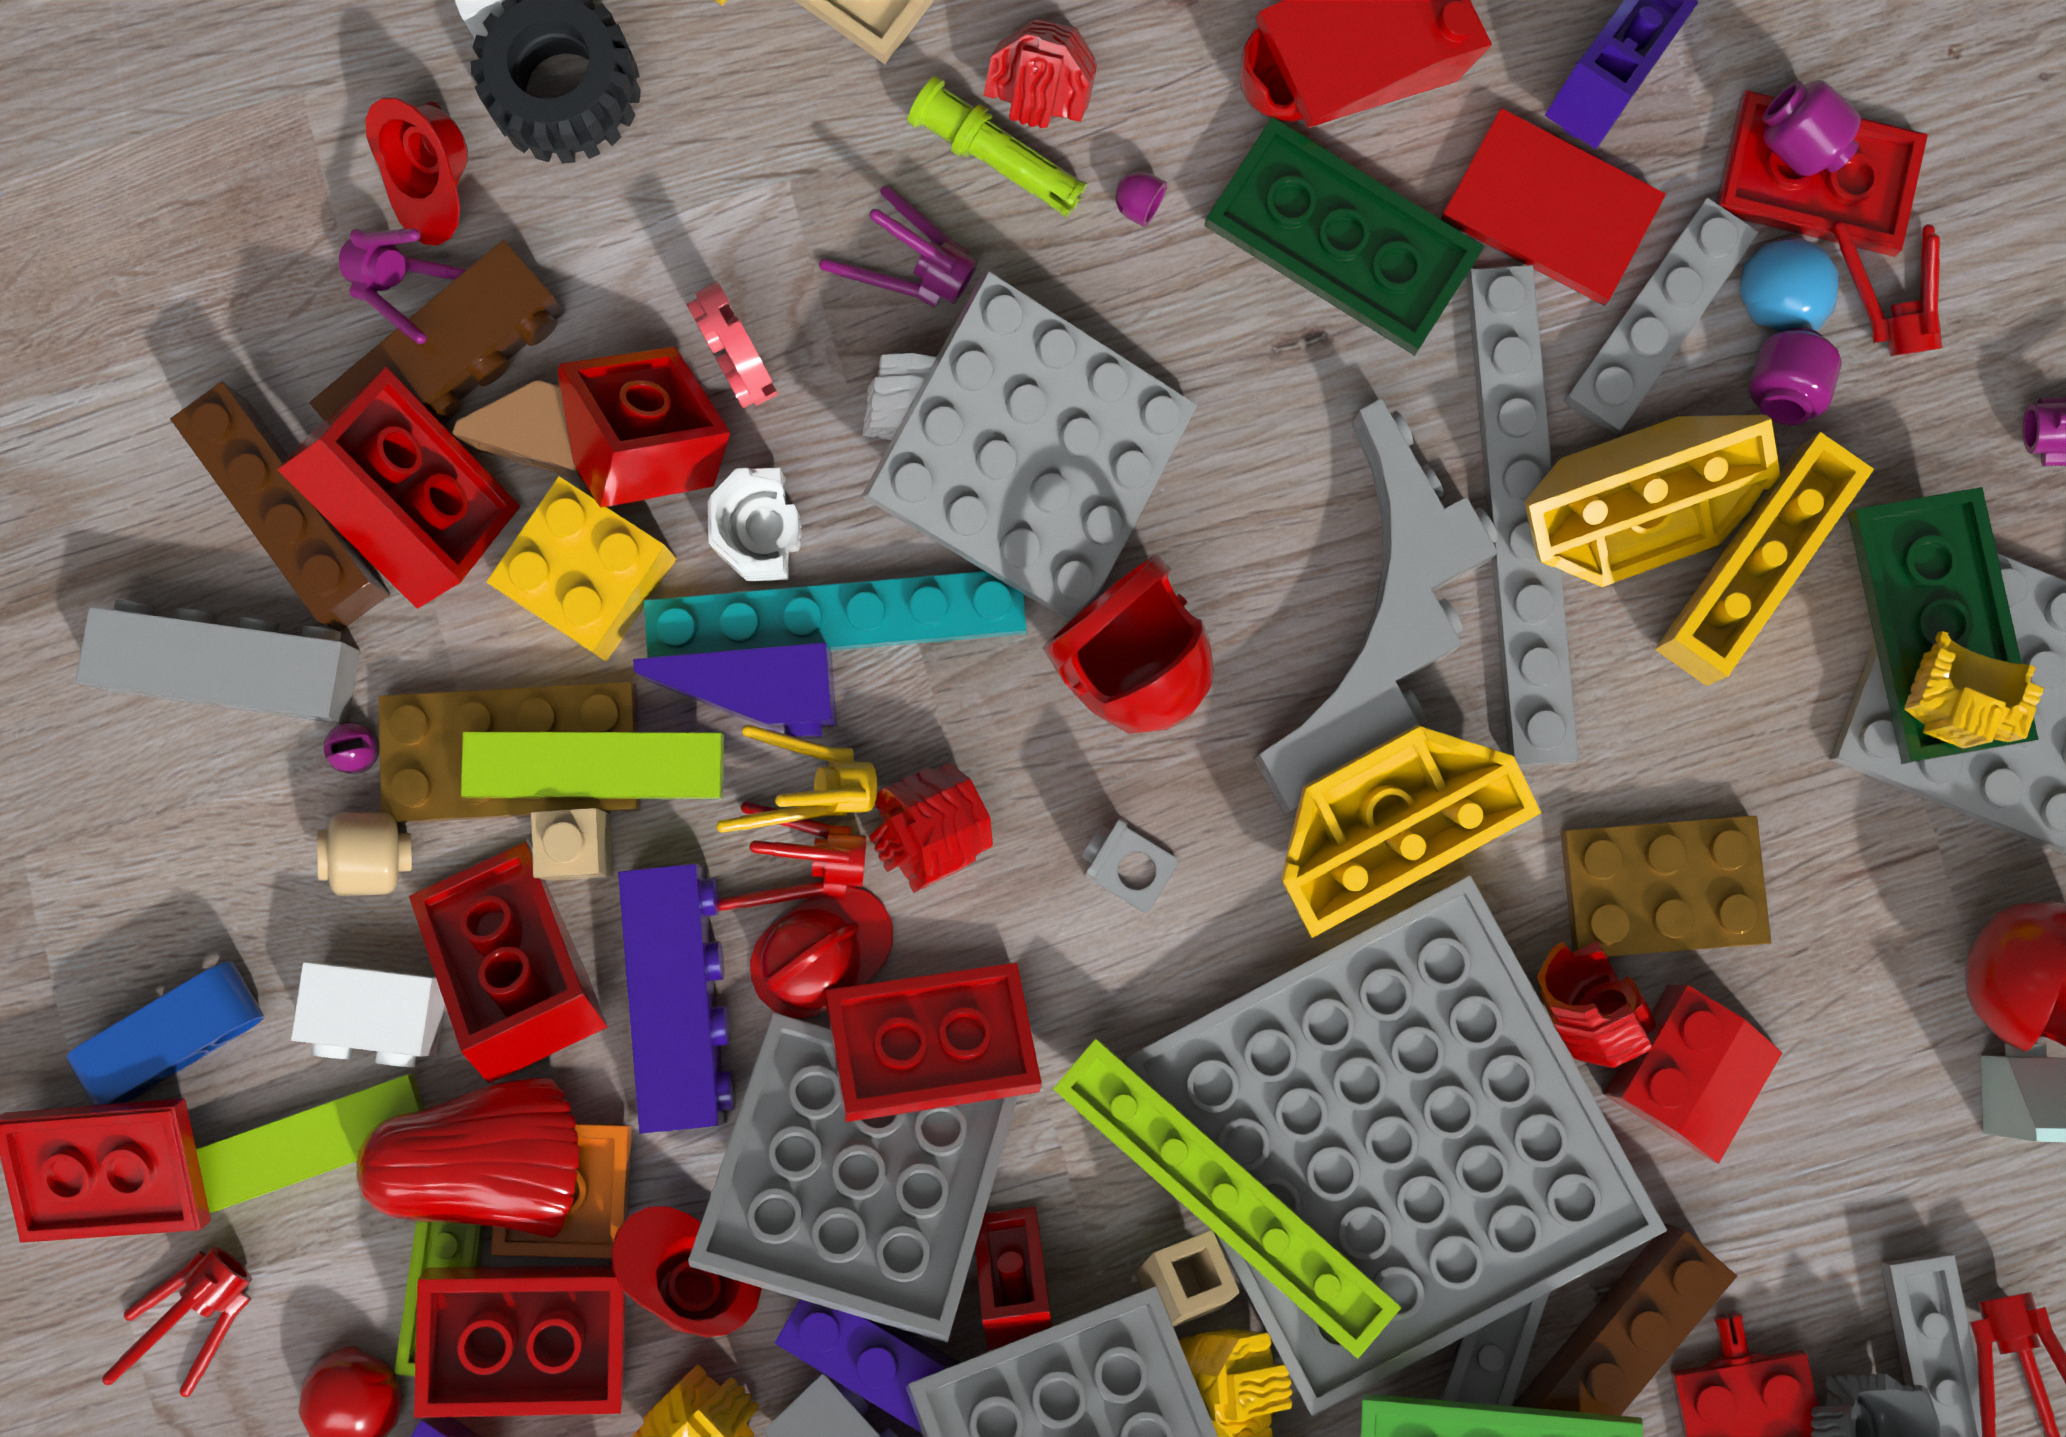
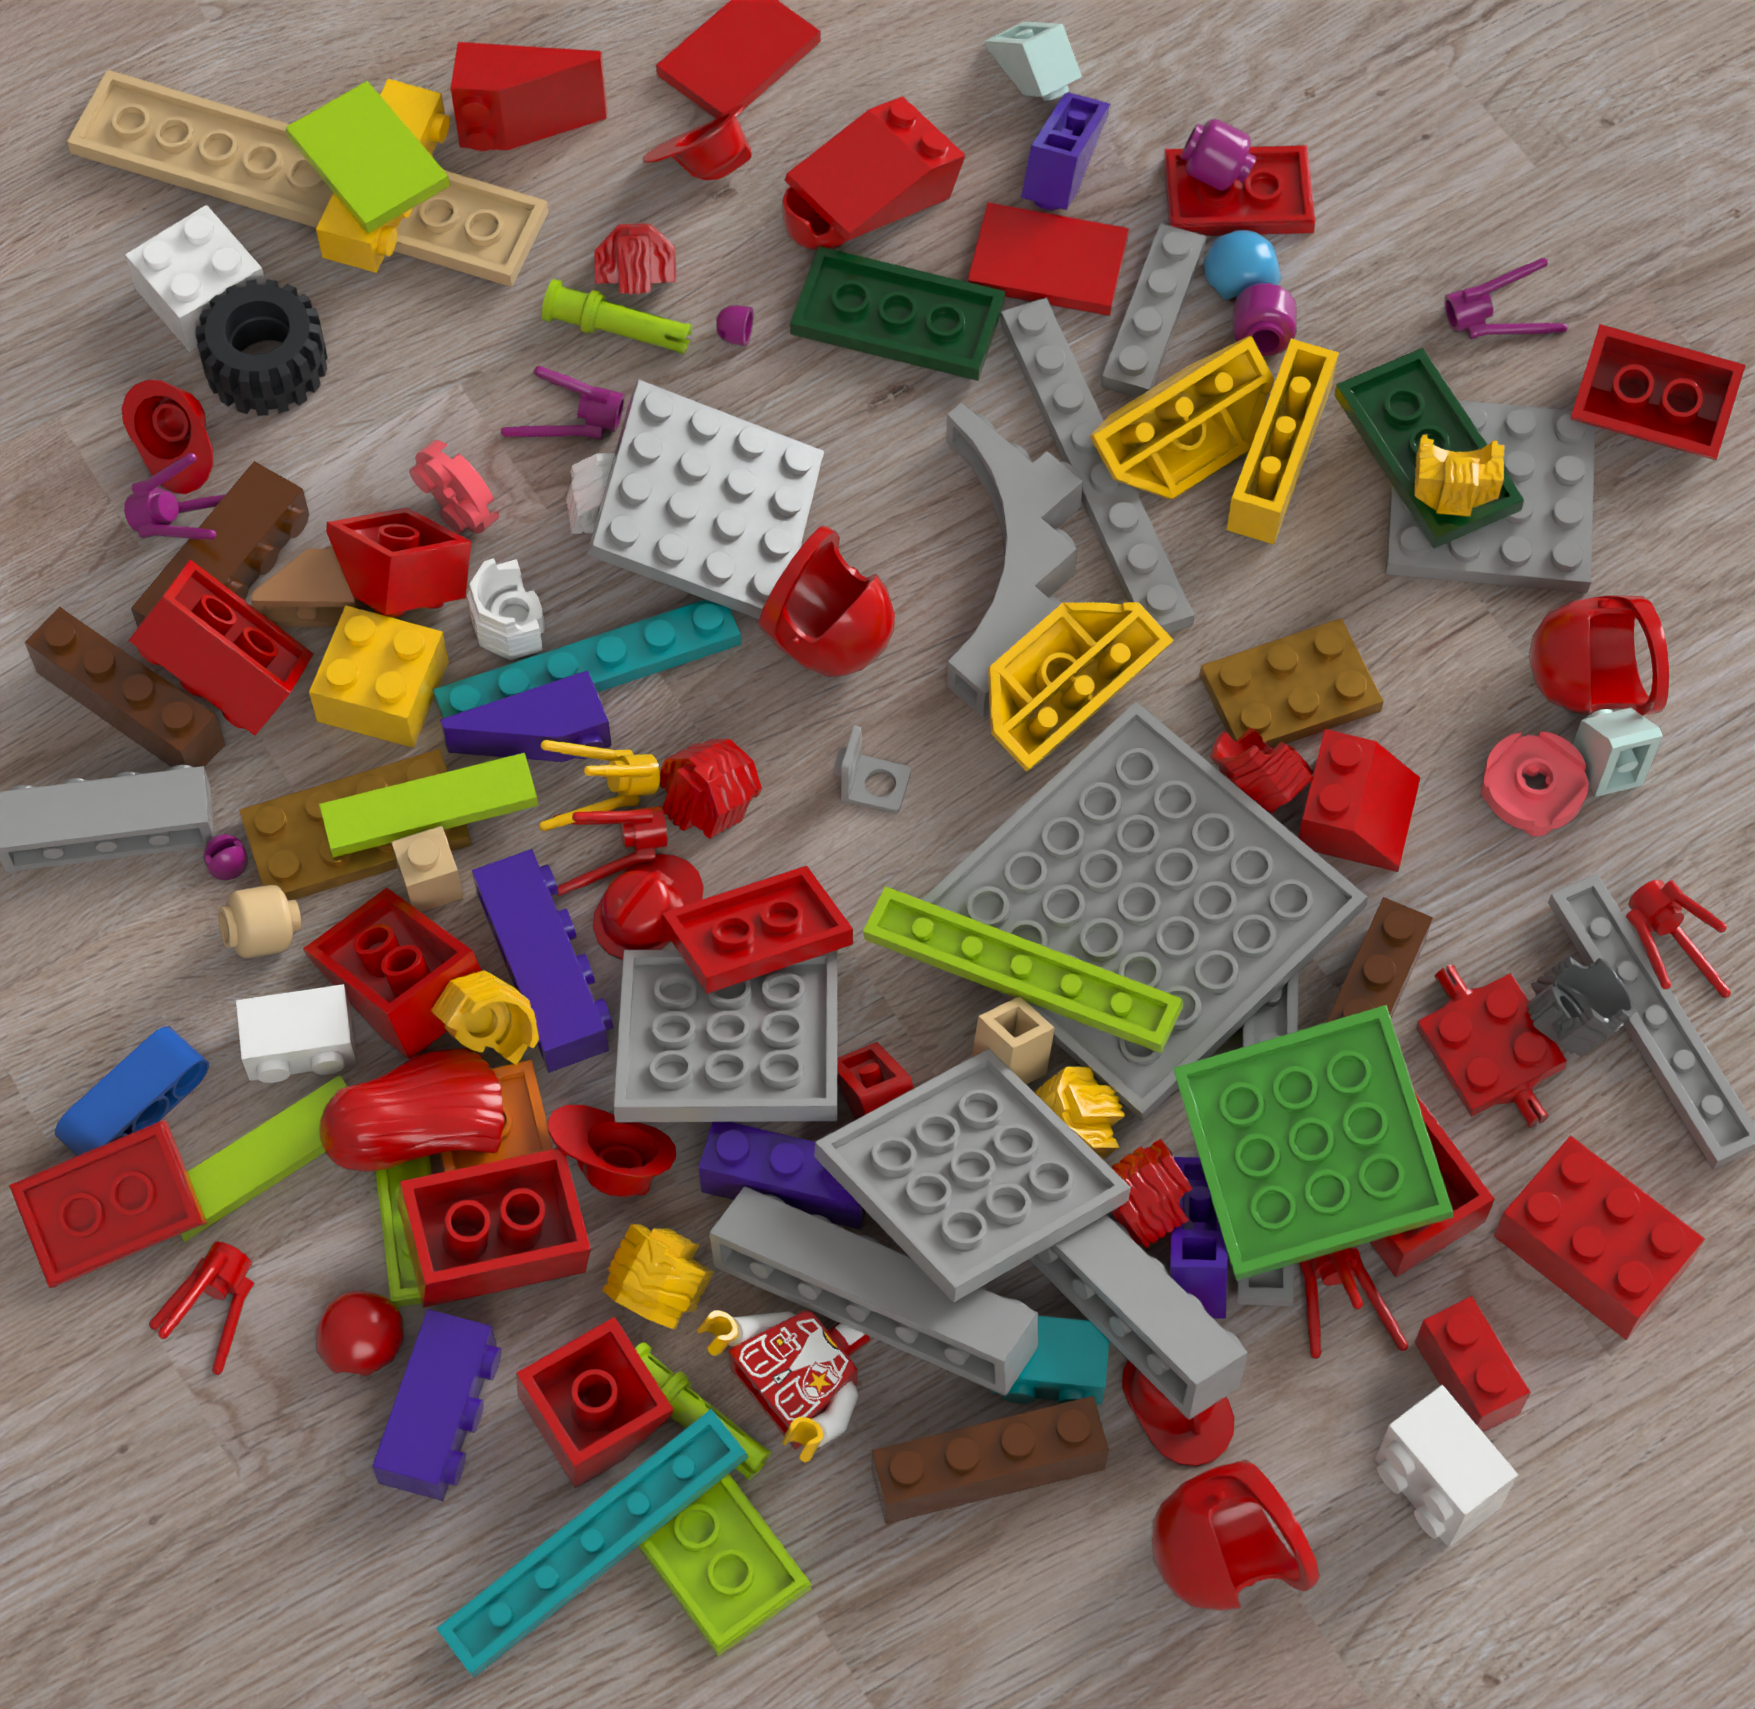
camera: 20 degrees left, 20 degrees down
red plant [1833,221,1943,356] -> none
none -> yellow hair [431,970,540,1065]
none -> coral plate [1481,731,1589,837]

